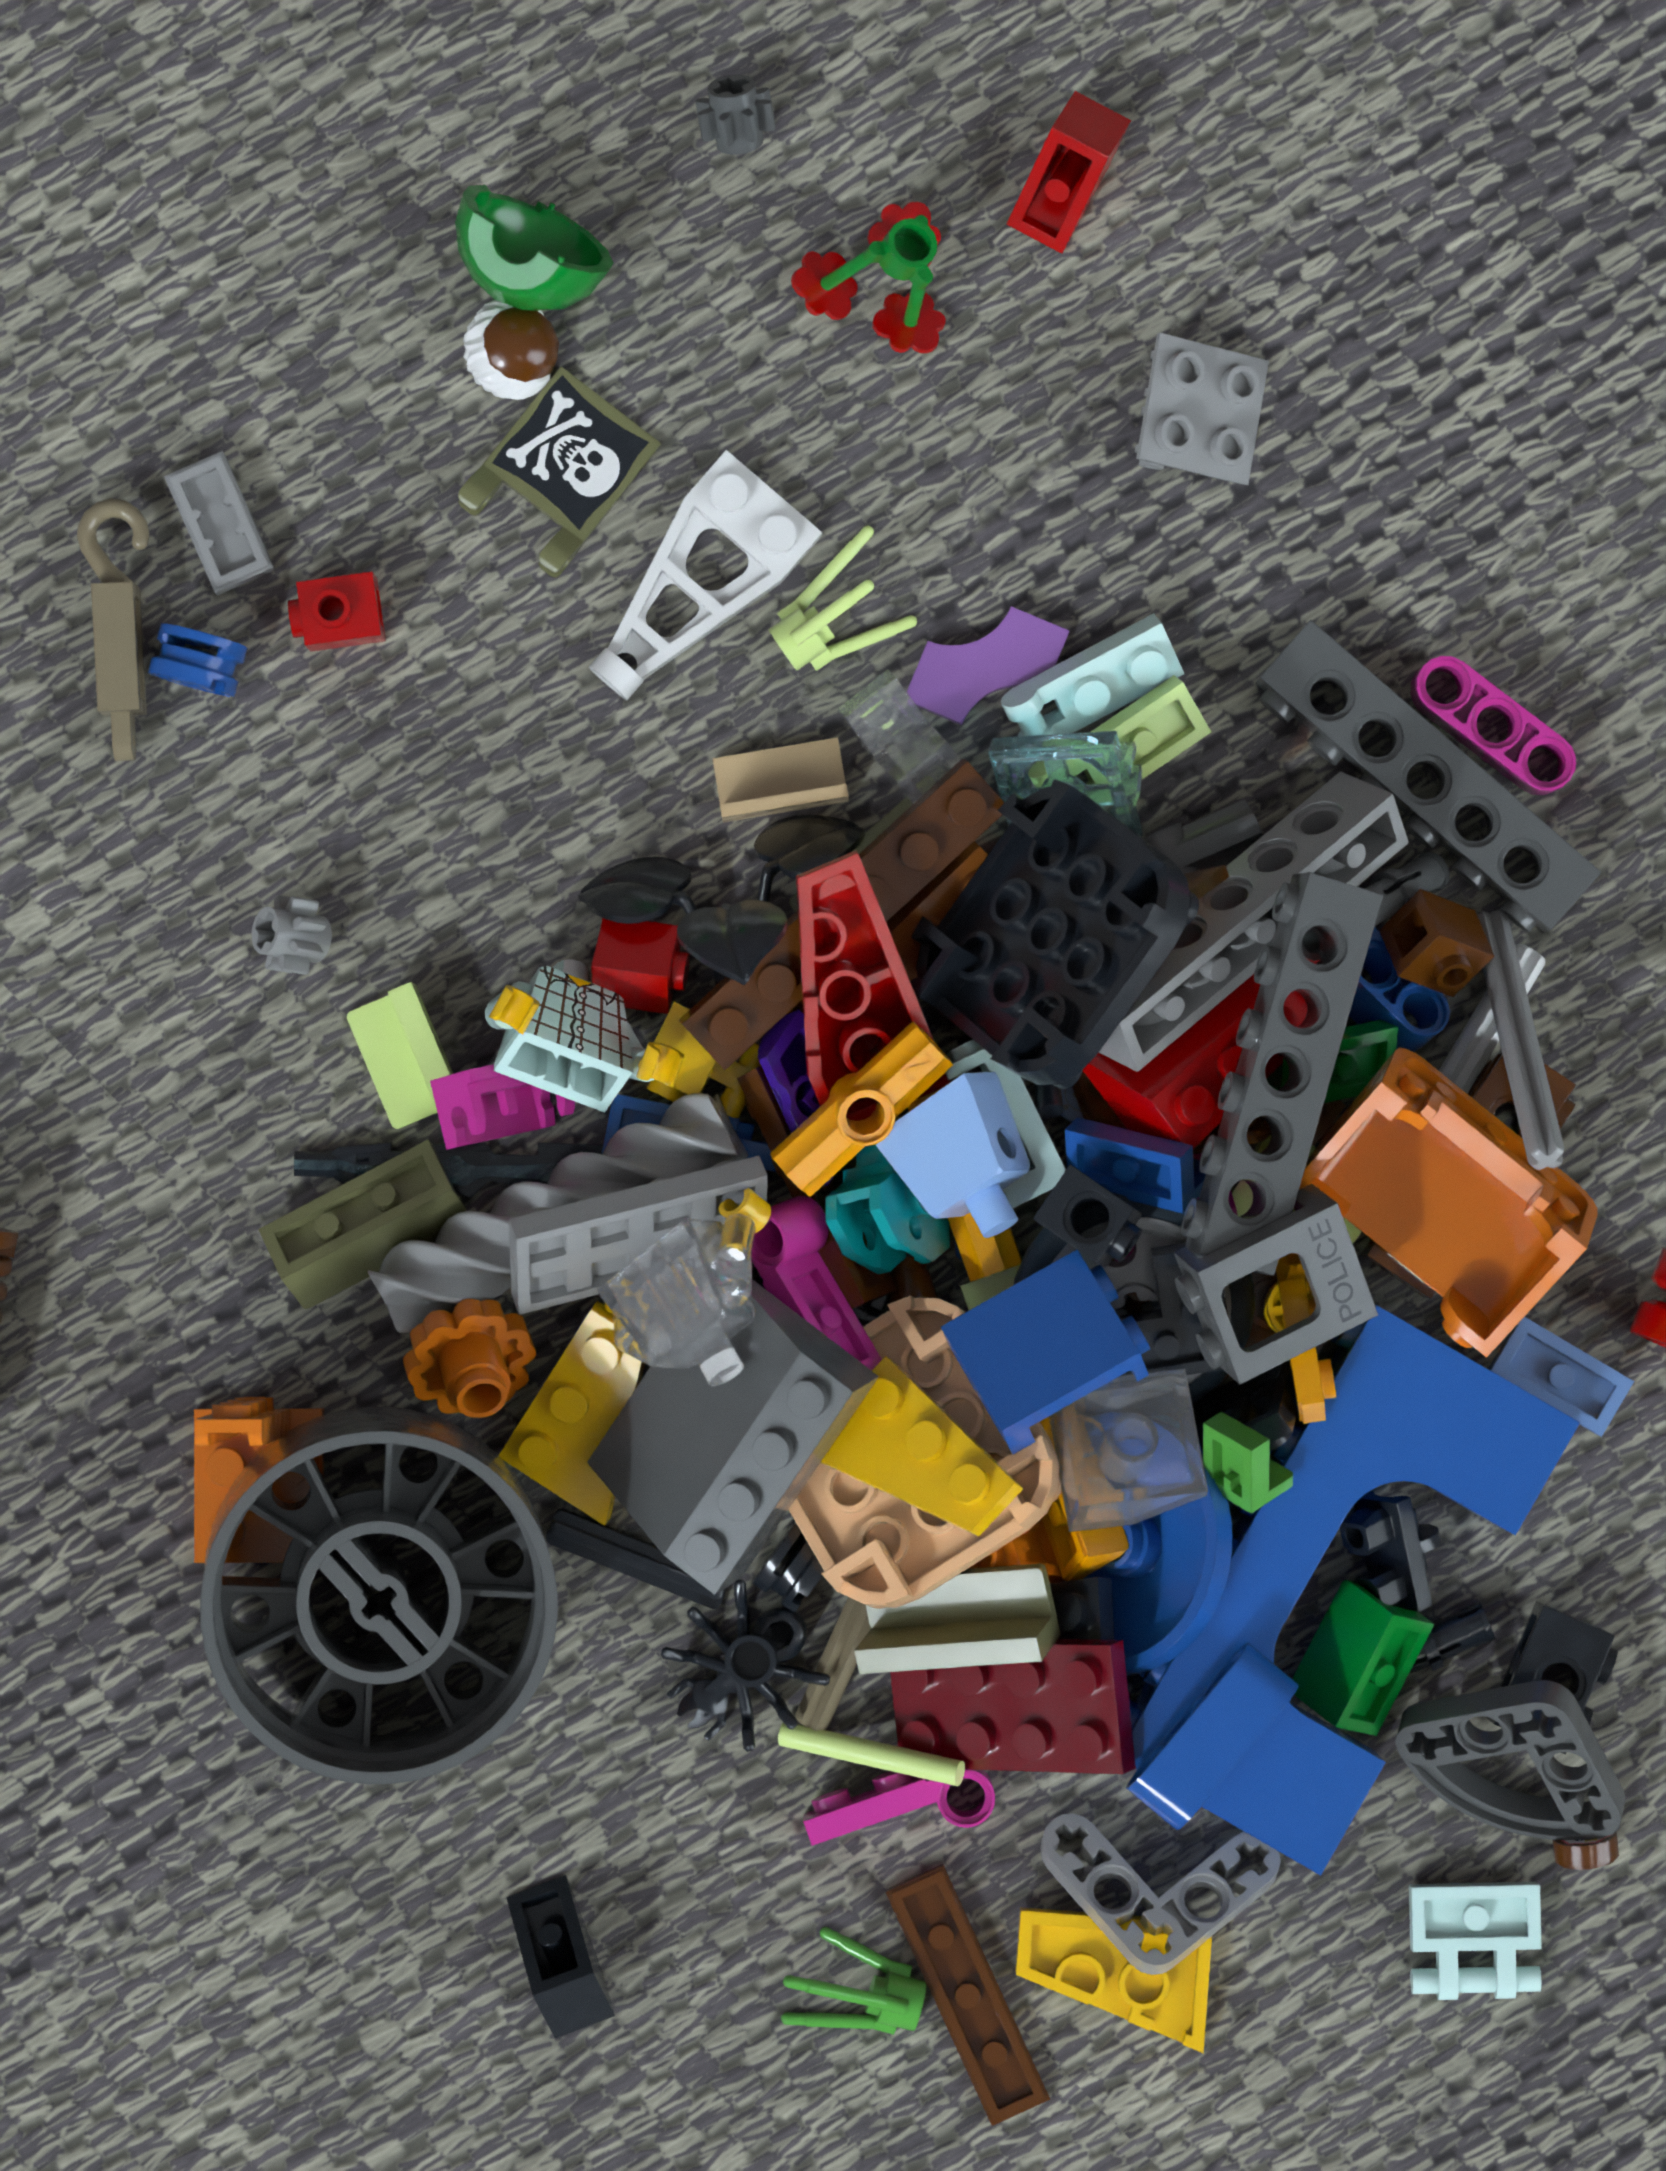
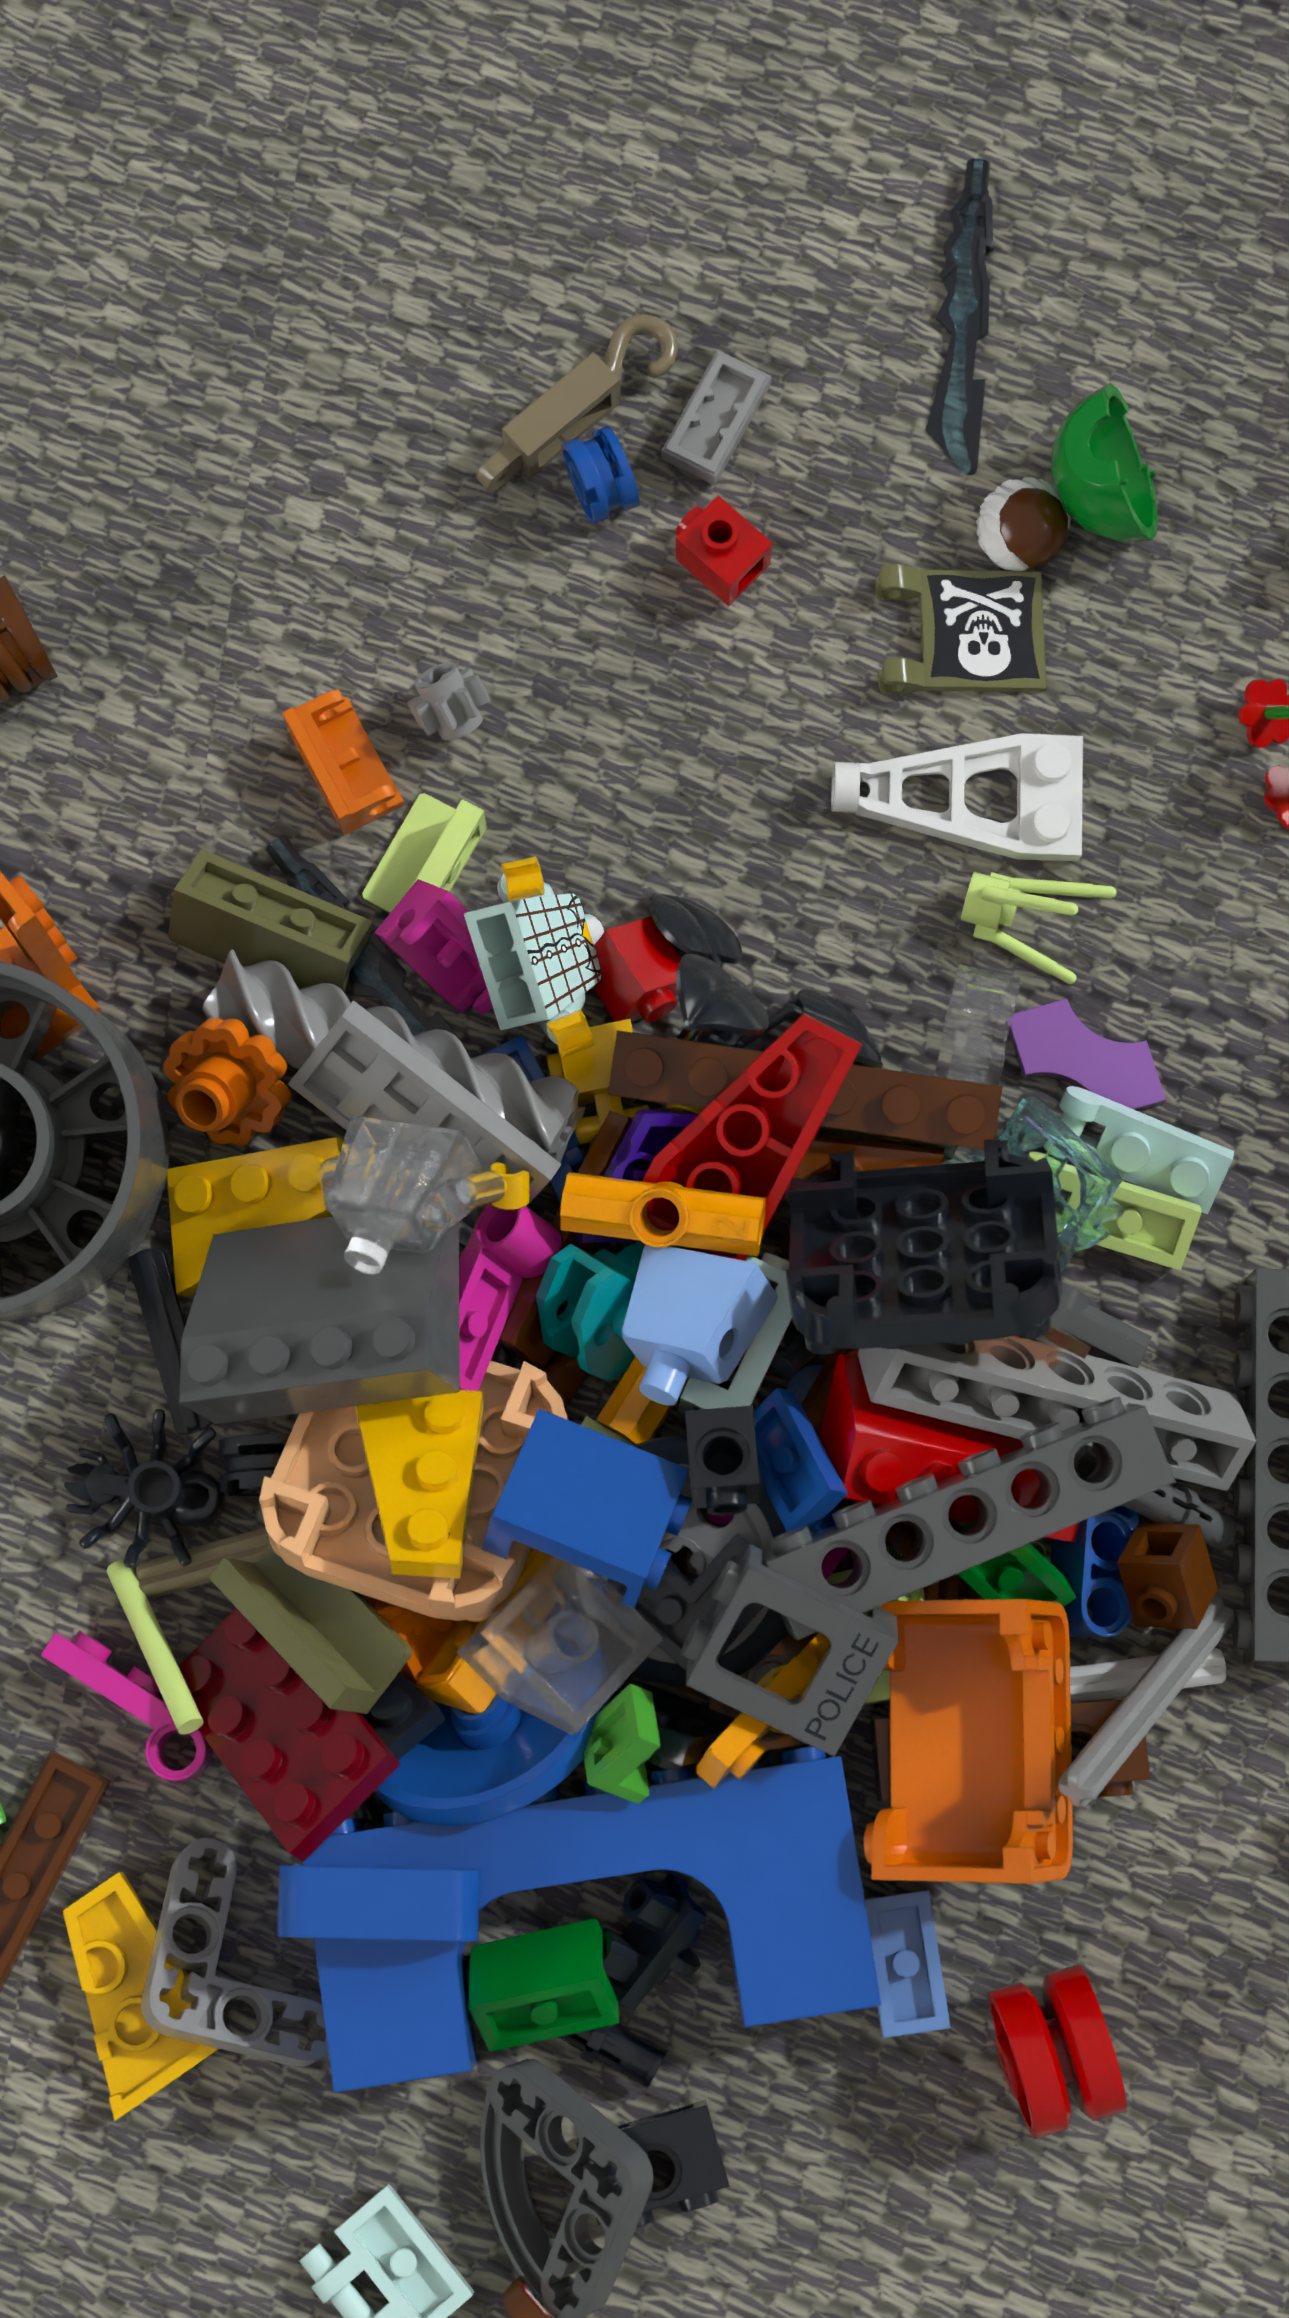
camera: 50 degrees right, 10 degrees down
tan panel [712,737,849,823] -> none
none -> orange hinge [282,689,405,836]
none -> black sword [926,158,993,475]

